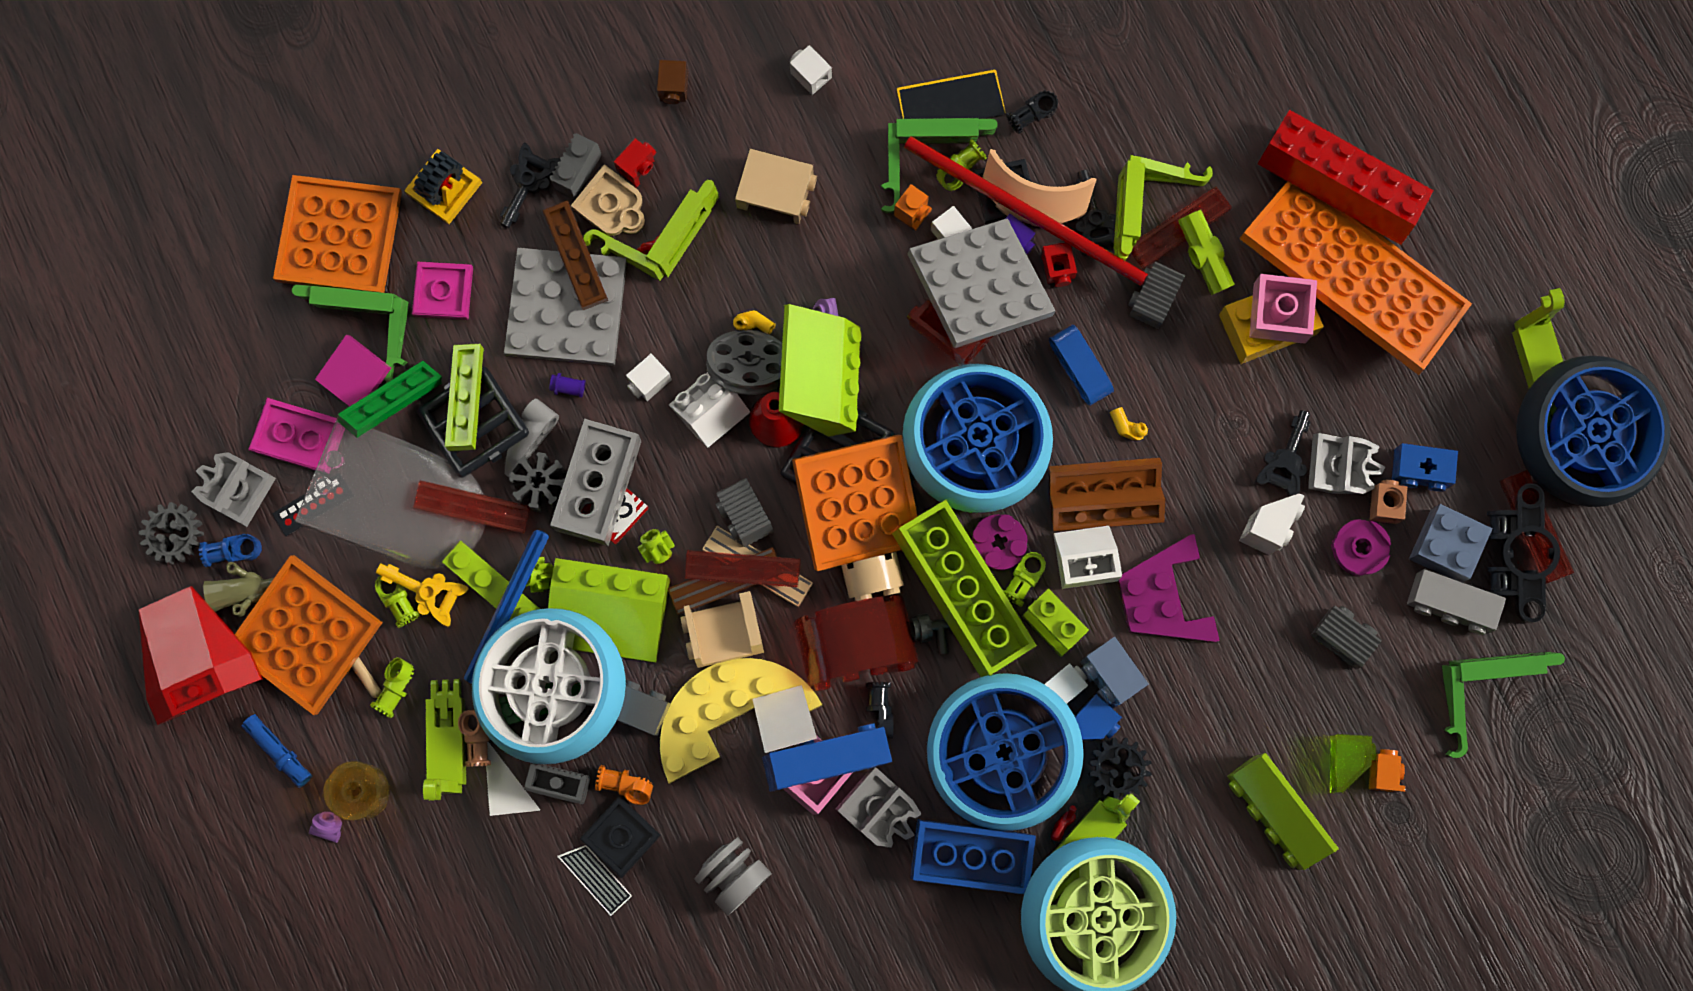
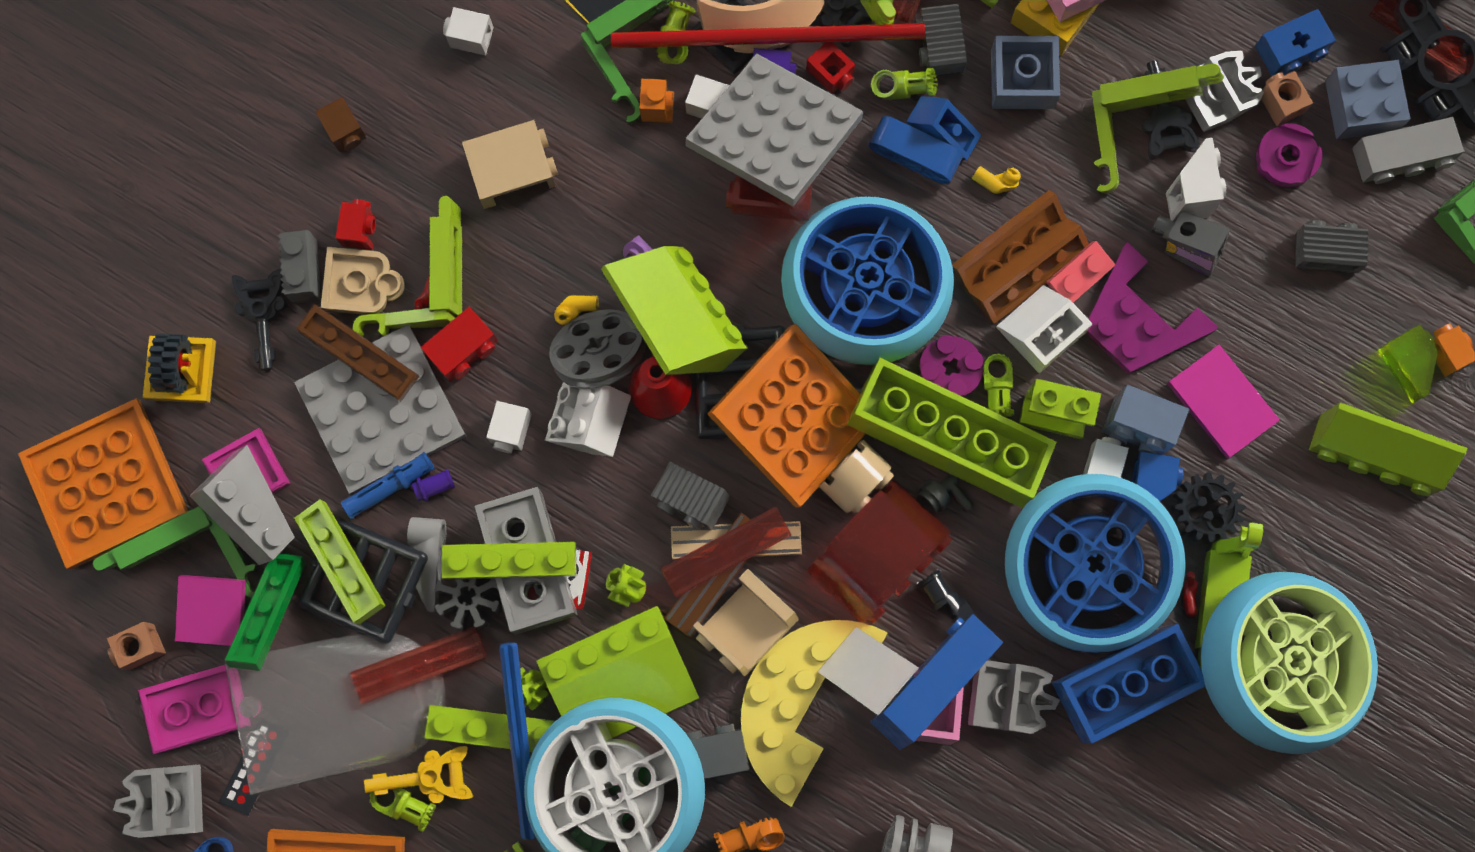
camera: 30 degrees left, 0 degrees up
none -> nougat brick [107,622,166,670]
none -> light grey wedge [190,445,294,565]
none -> blue pin [341,452,435,520]
none -> red brick [420,306,498,382]
none -> lime plate [442,542,577,579]
none -> lime connector [871,68,937,100]
none -> blue slope [907,96,981,161]
none -> sand blue brick [991,36,1060,109]
none -> coral plate [1046,241,1115,302]
none -> lime hinge [1092,63,1224,194]
none -> dark grey torso [1151,212,1230,277]
none -> dark pink tile [1167,344,1280,459]

